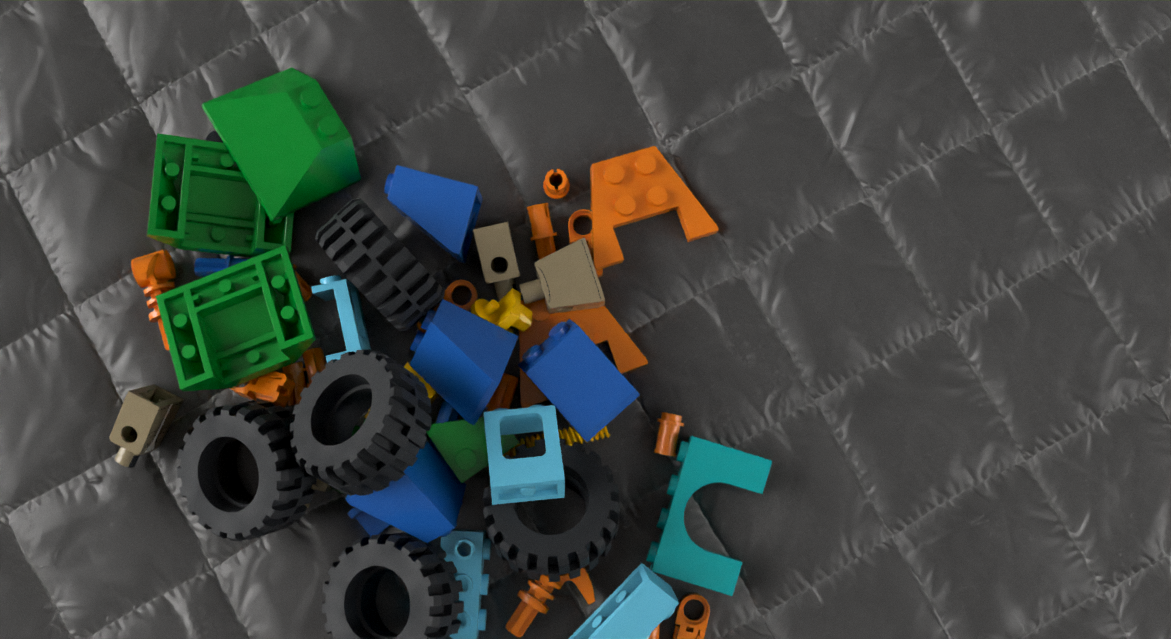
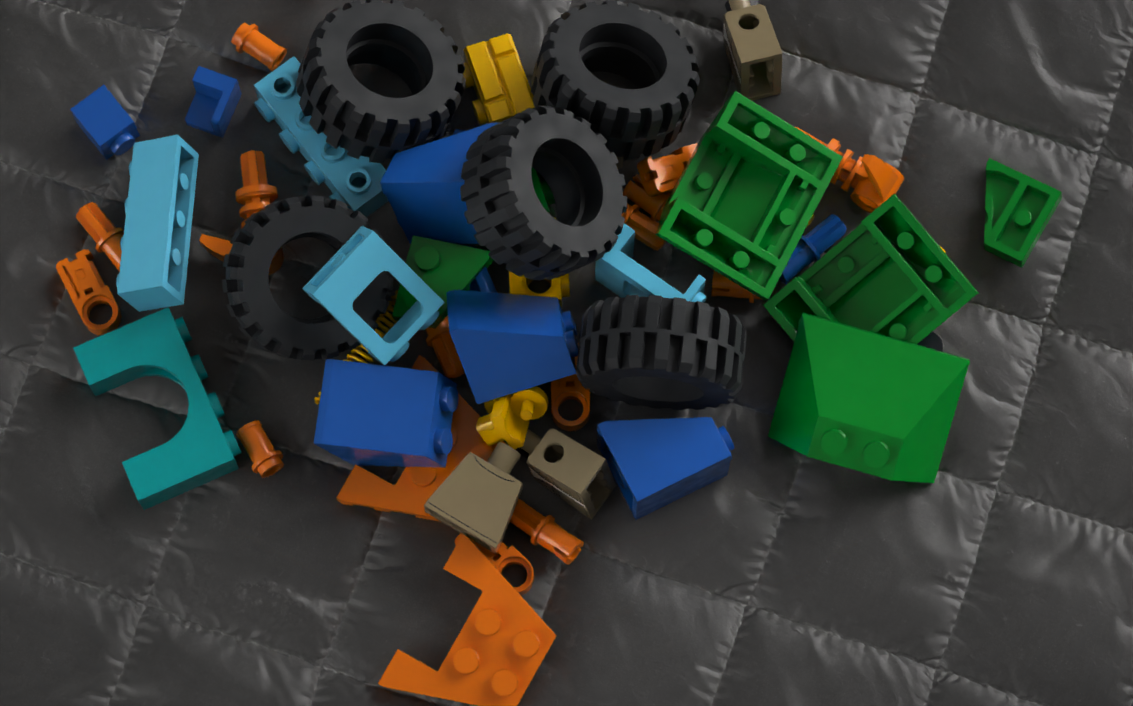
camera: 140 degrees right, 10 degrees down
orange pin [543,169,570,199] -> none
none -> yellow brick [463,33,535,125]
none -> green wing [984,158,1062,268]

